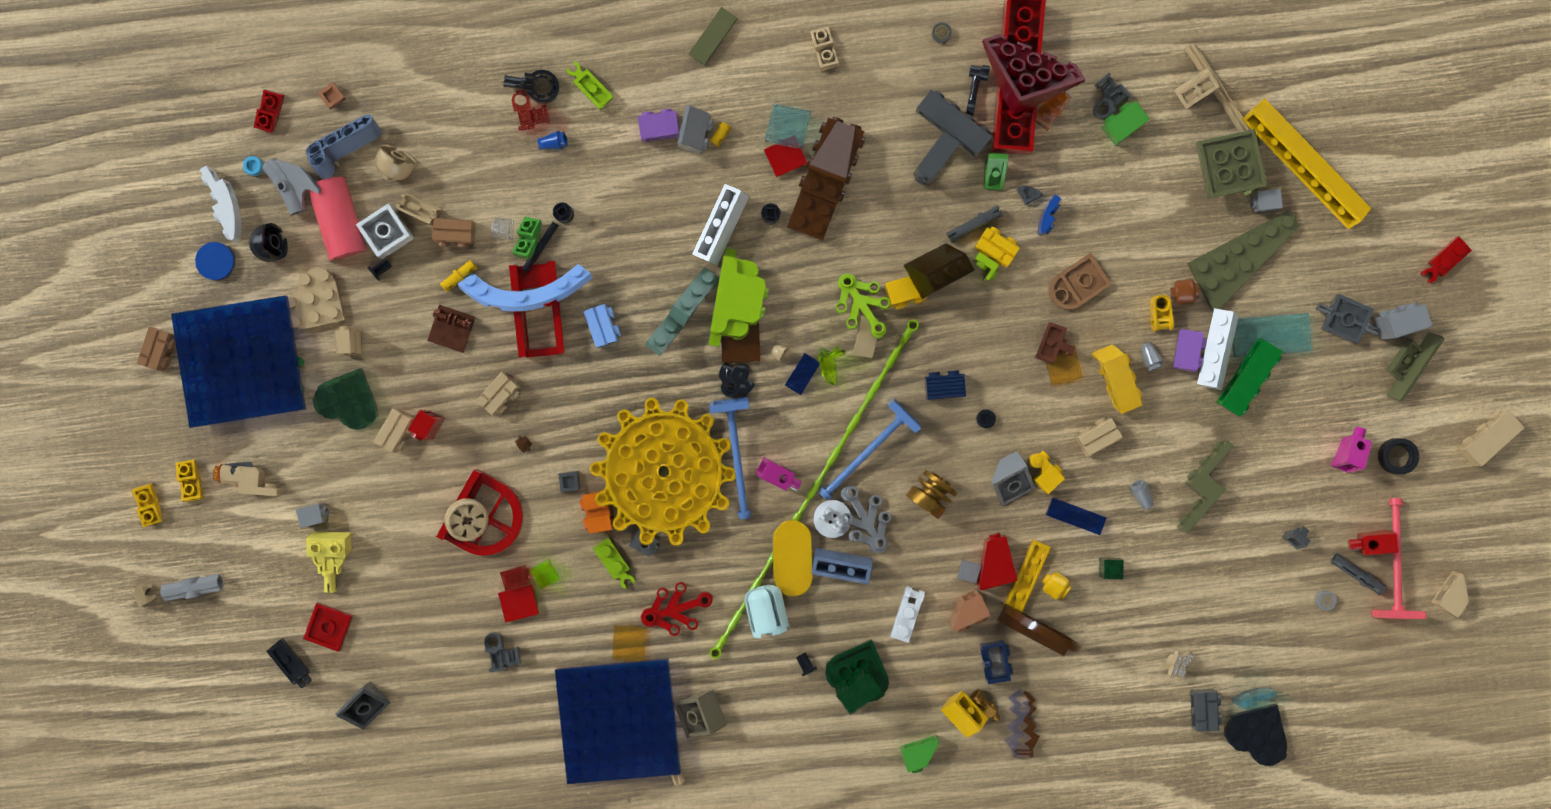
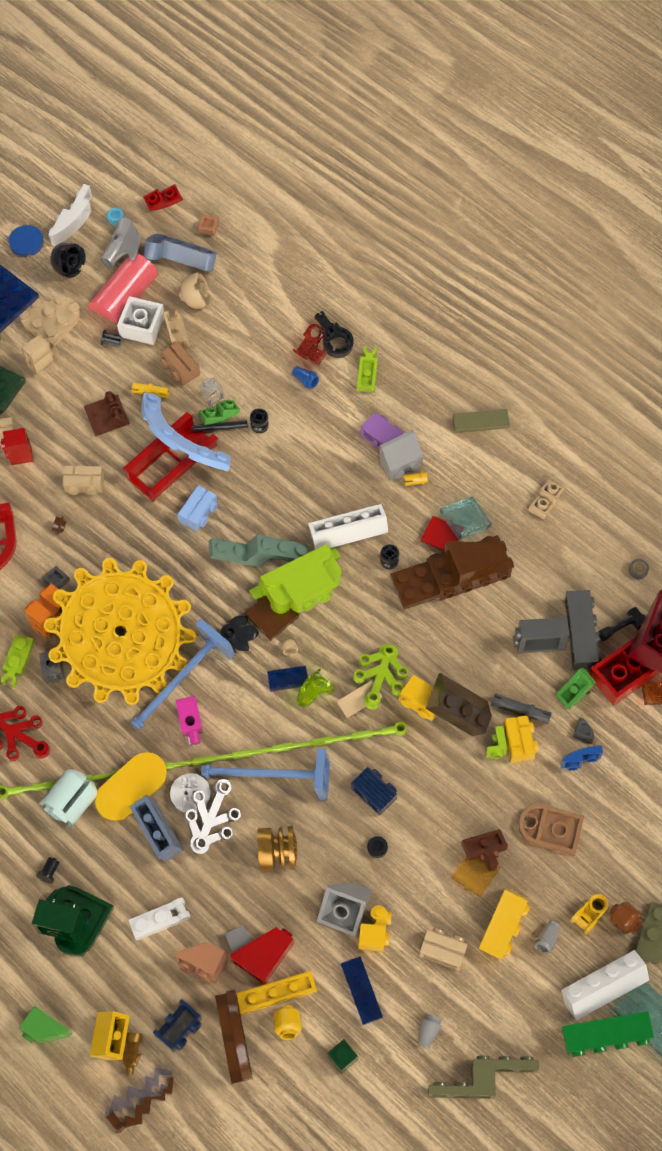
camera: 55 degrees right, 25 degrees down
medium lavender brick [1172,329,1206,373] -> none

